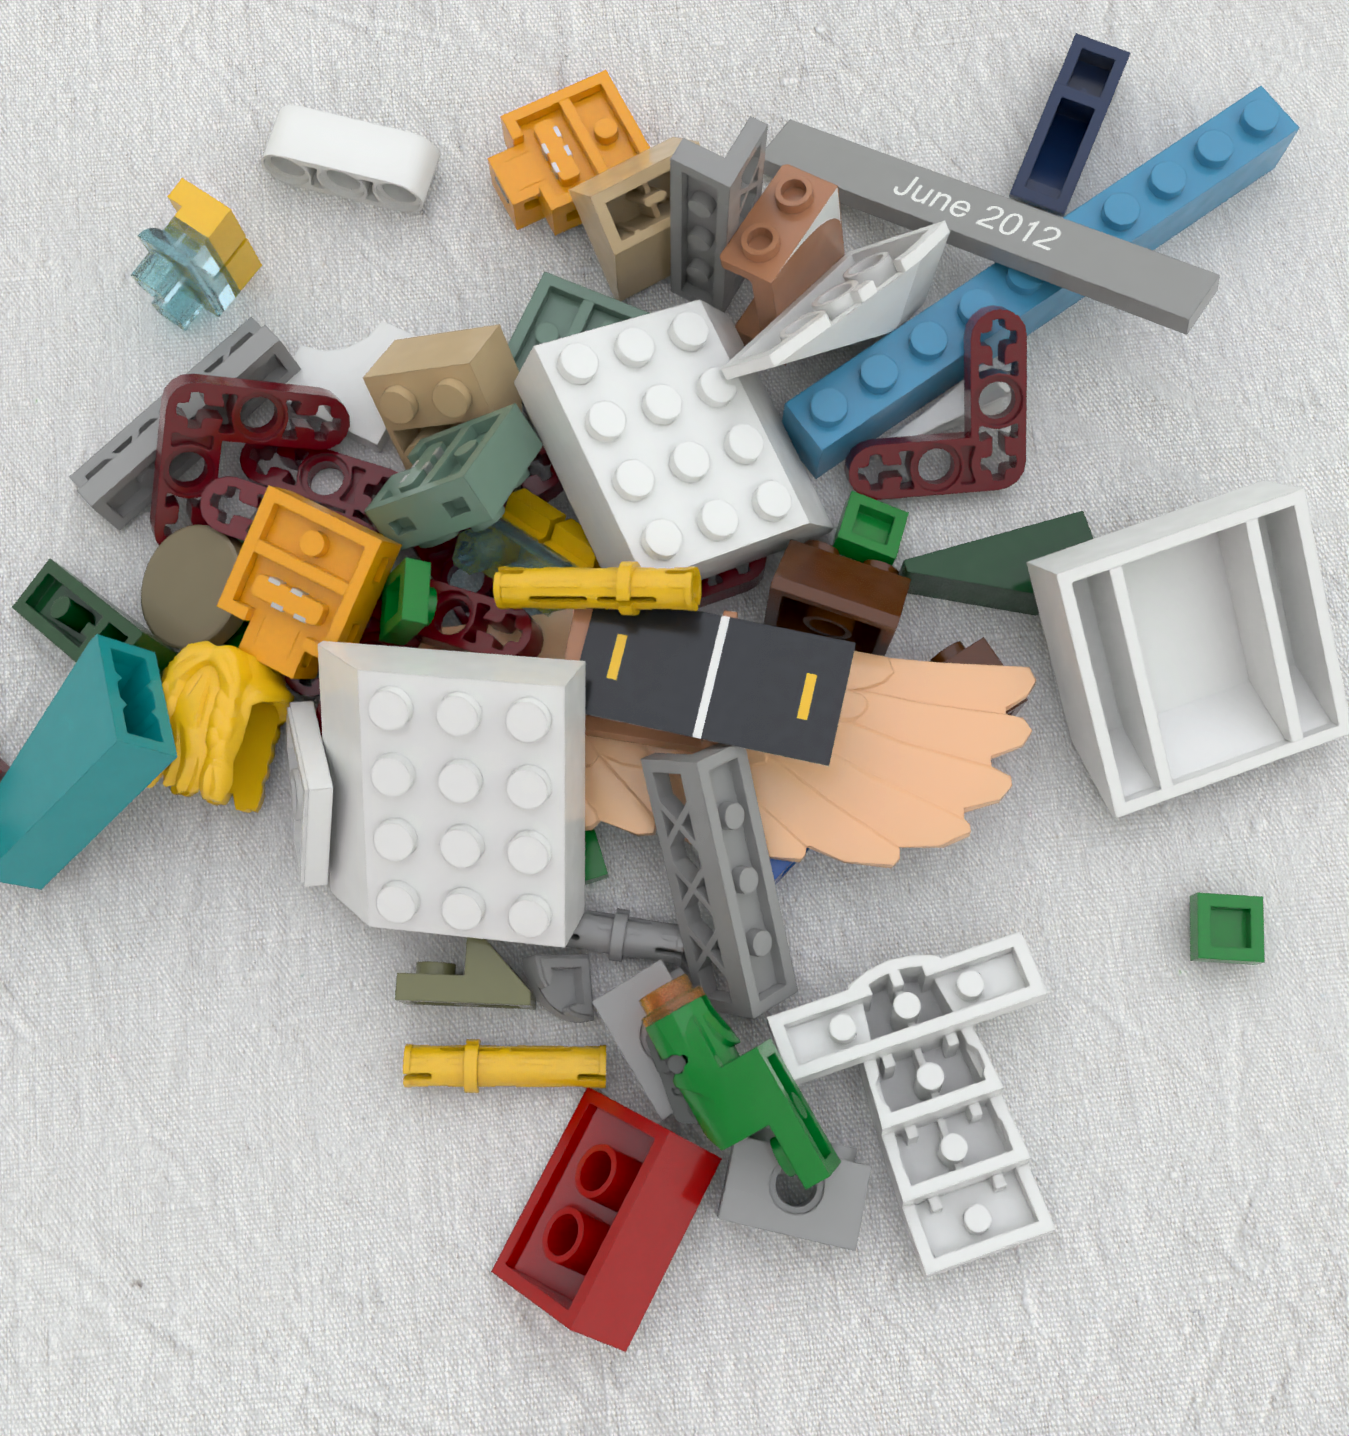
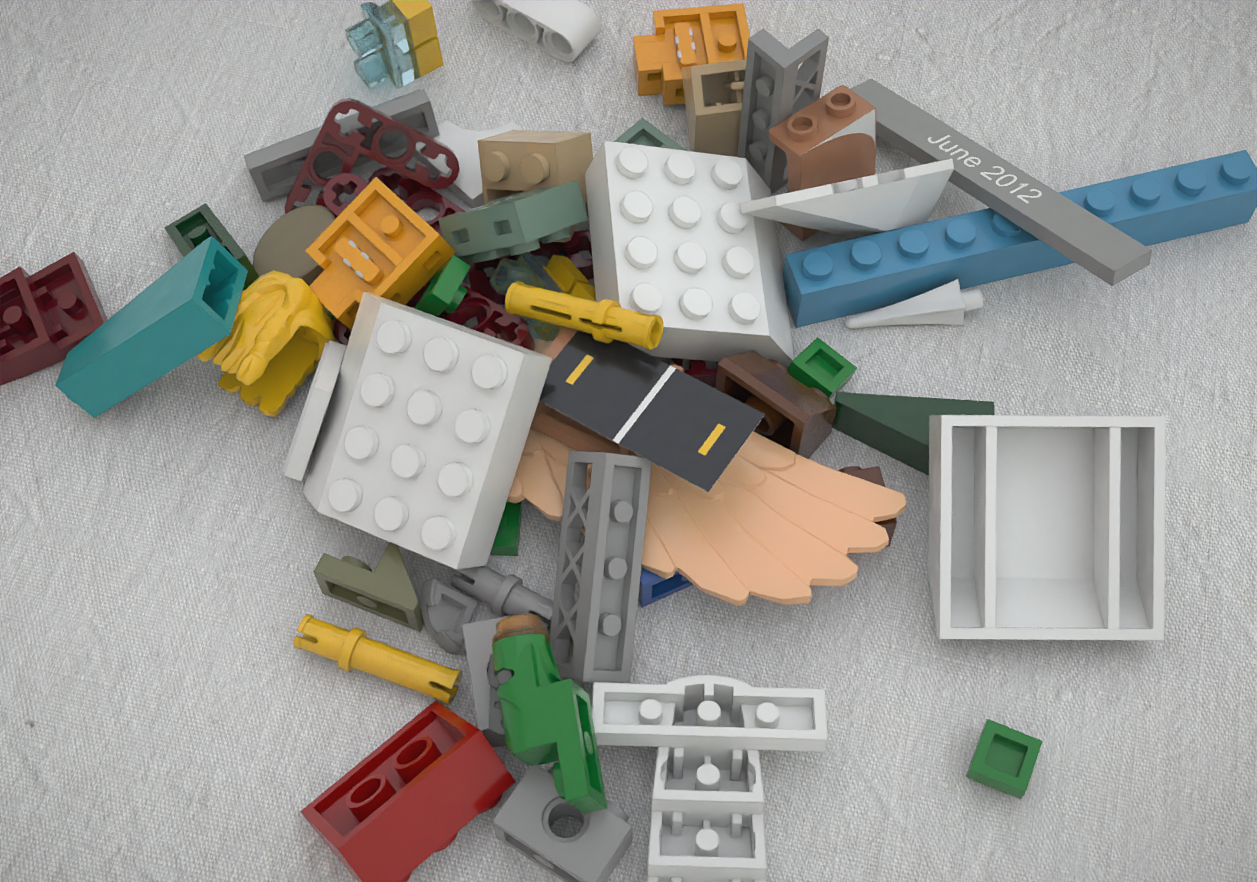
camera: 20 degrees right, 15 degrees down
dark red beam [844,305,1027,500] -> none
dark blue slope [1009,33,1131,217] -> none

